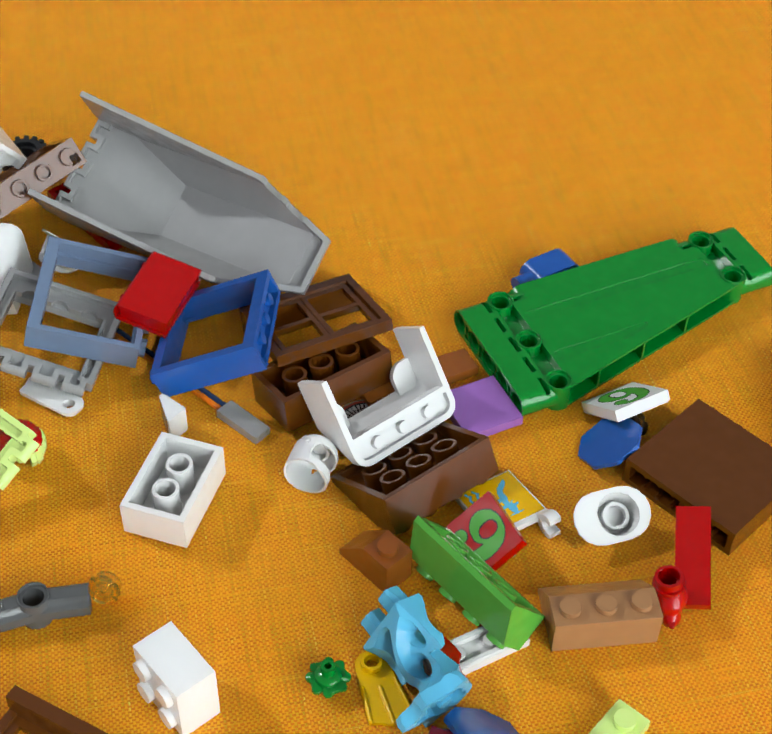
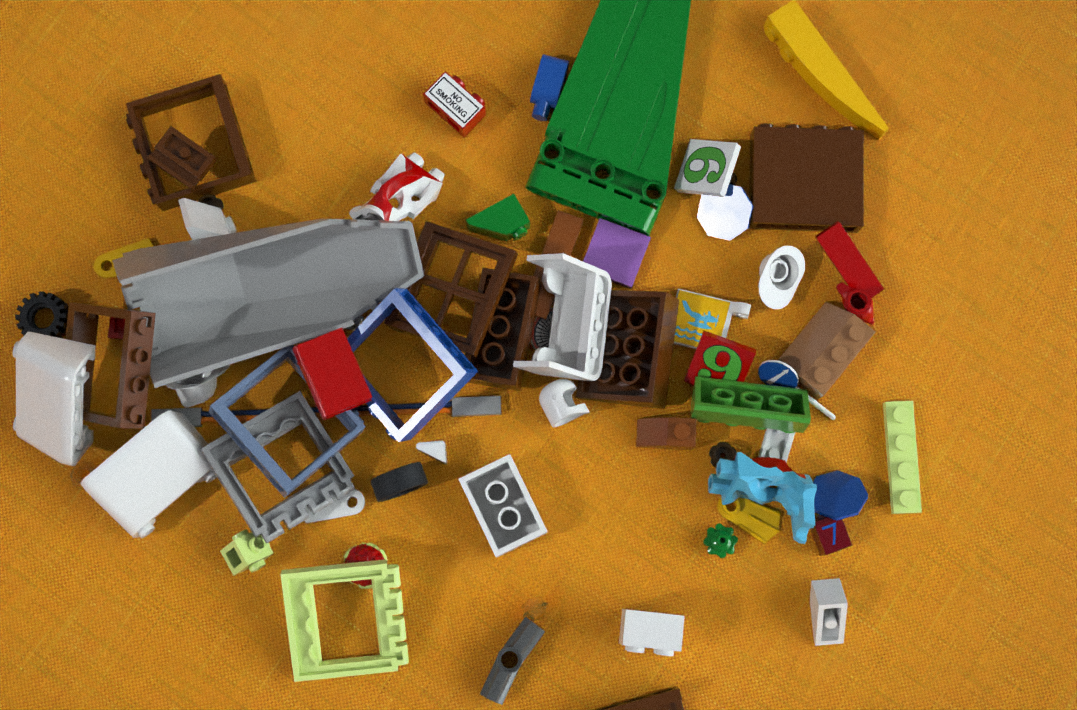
camera: 45 degrees left, 35 degrees up
none -> reddish brown window [126,74,257,211]
none -> reddish brown plate [146,126,217,191]
none -> white hips [349,152,445,221]
none -> black tyre [371,462,428,502]
none -> brick [423,71,486,138]
none -> green slope [466,194,530,241]
none -> blue piece [758,360,836,420]

